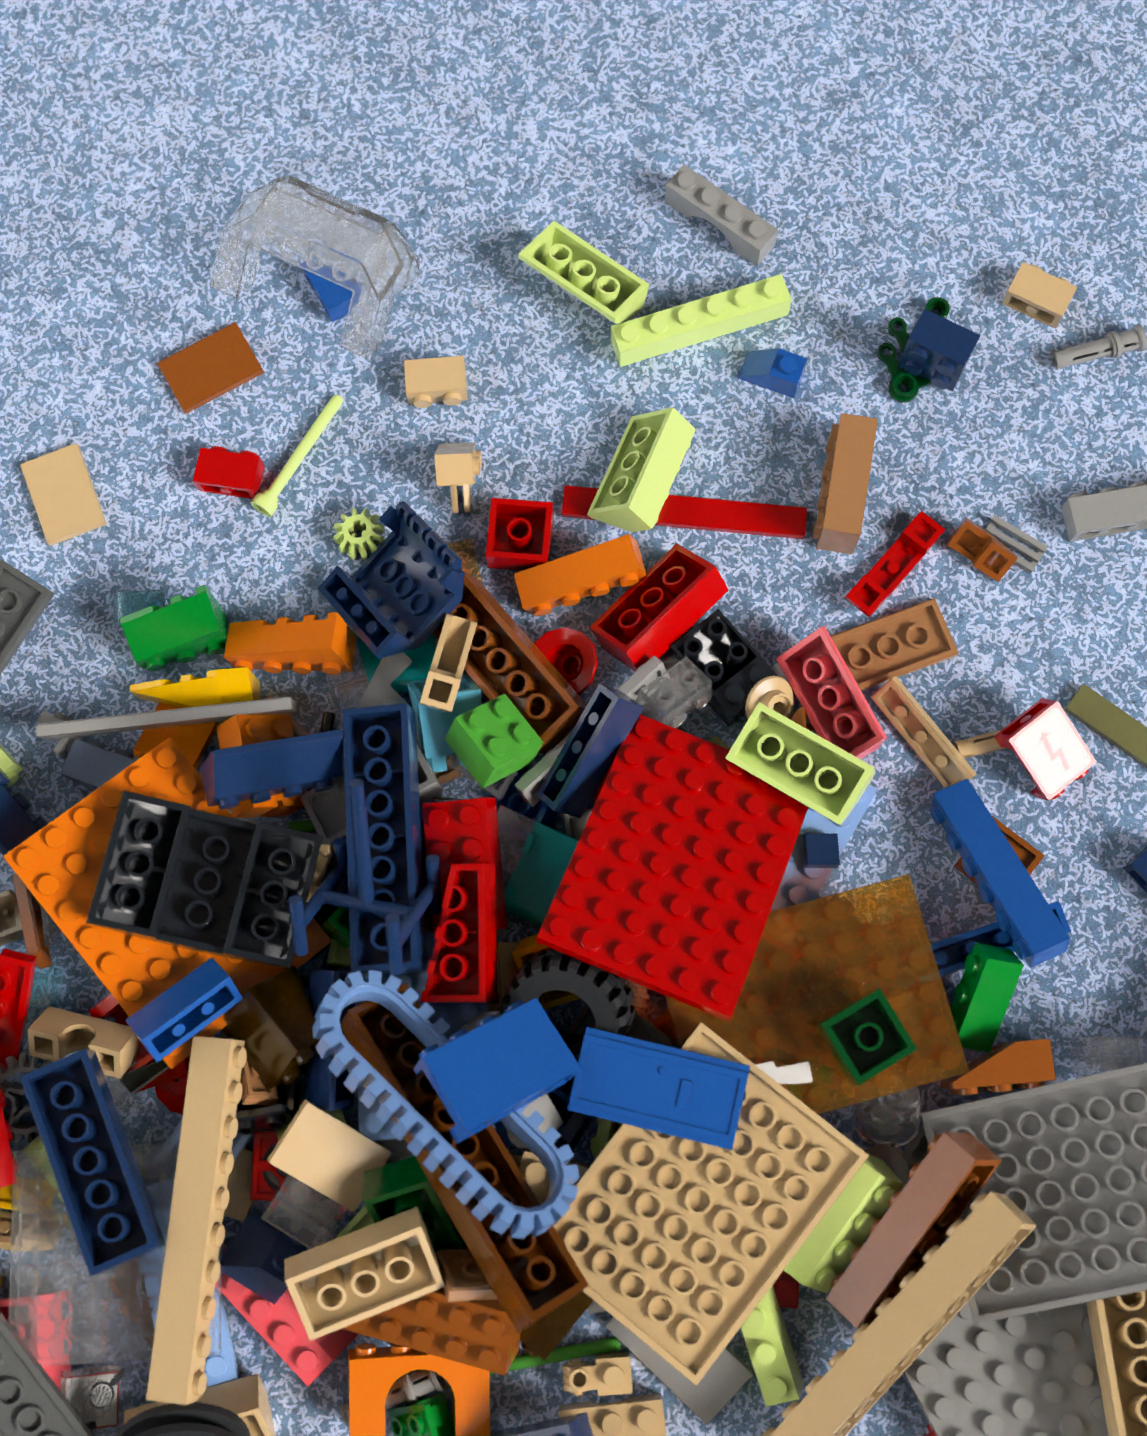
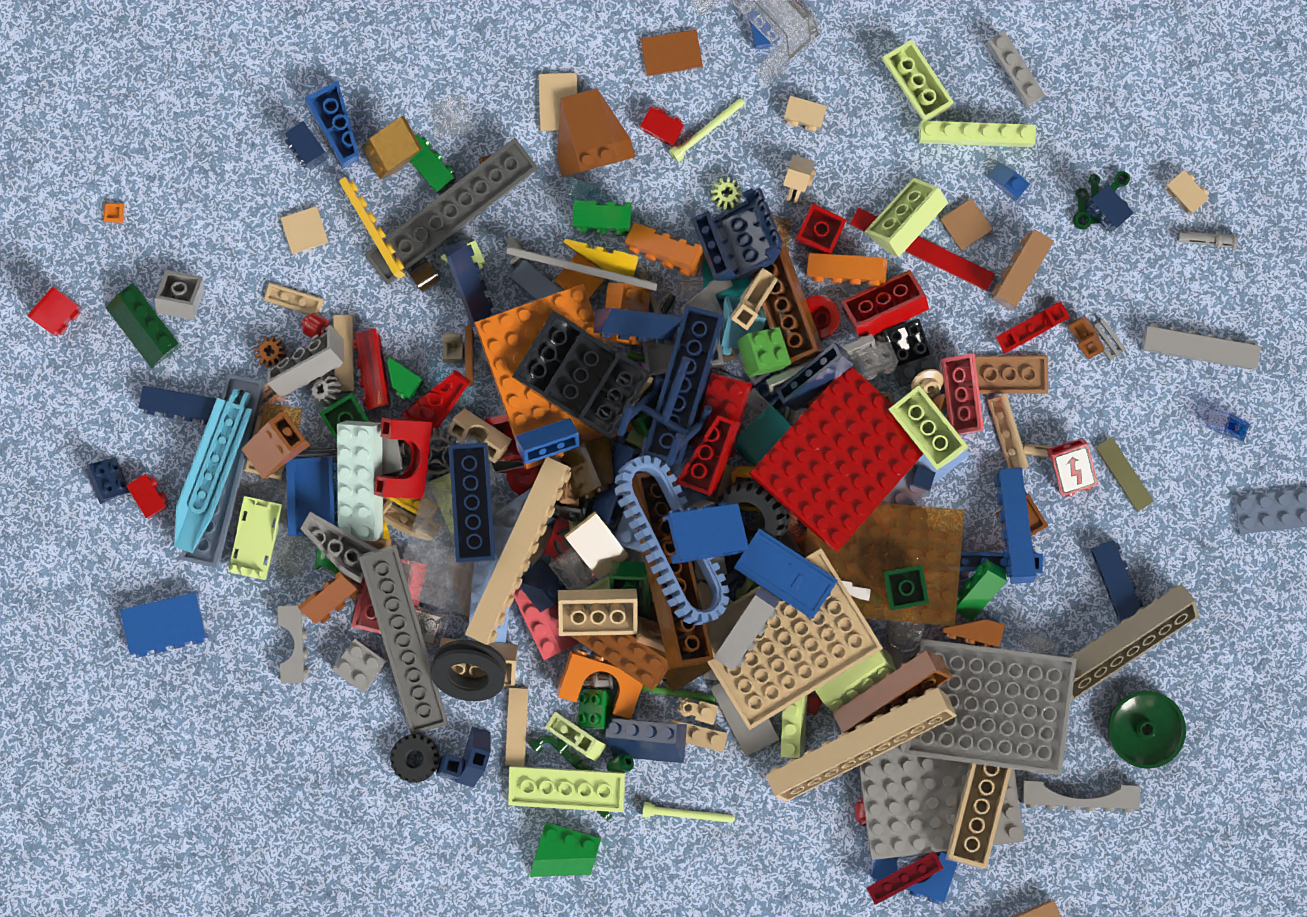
camera: 10 degrees right, 10 degrees up
none -> dark orange wedge [557,88,635,177]
none -> light grey wedge [714,586,781,671]
none -> medium nougat tile [940,198,993,251]

